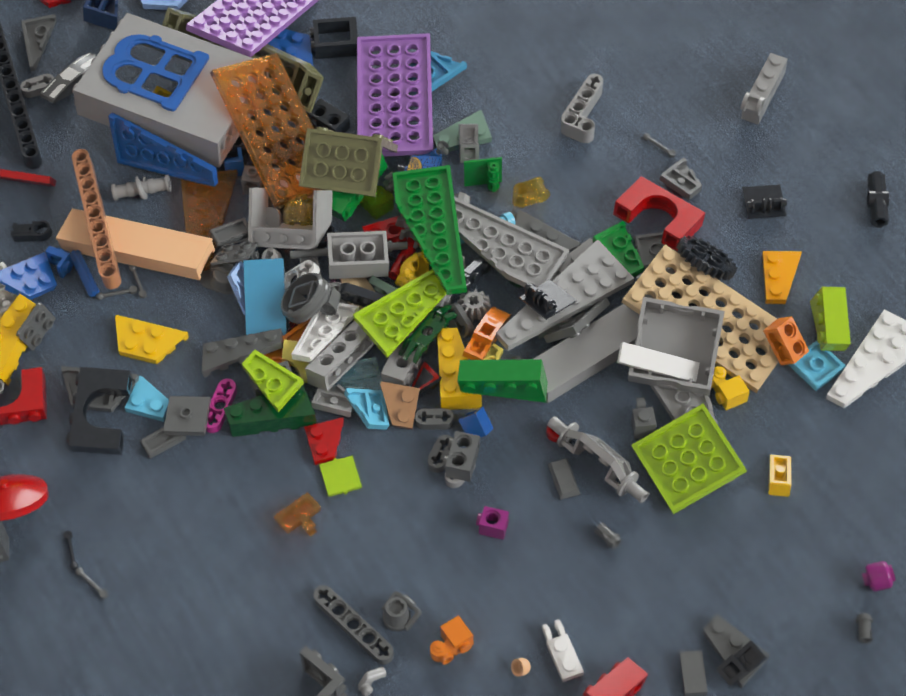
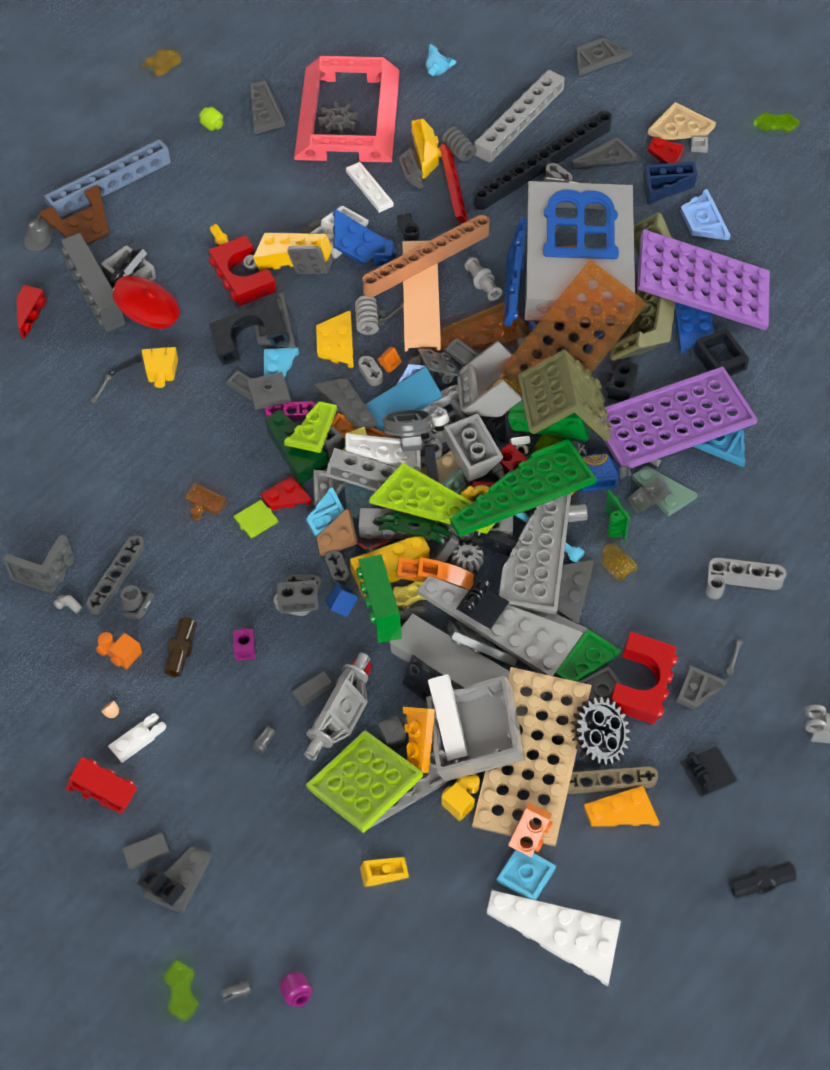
camera: 70 degrees right, 0 degrees up
lime wedge [810,286,851,351] -> none
none -> yellow torso [142,347,178,388]
none -> clear neon green tile [163,959,199,1022]
none -> dark brown piece [164,617,197,678]
none -> light grey piece [355,295,379,335]
none -> light grey beam [358,356,383,386]
none -> orange tile [377,347,402,373]
none -> black hinge [402,655,441,702]
none -> light orange wing [403,707,435,773]
none -> white tile [509,436,530,454]
none -> dark tan beam [567,766,658,794]

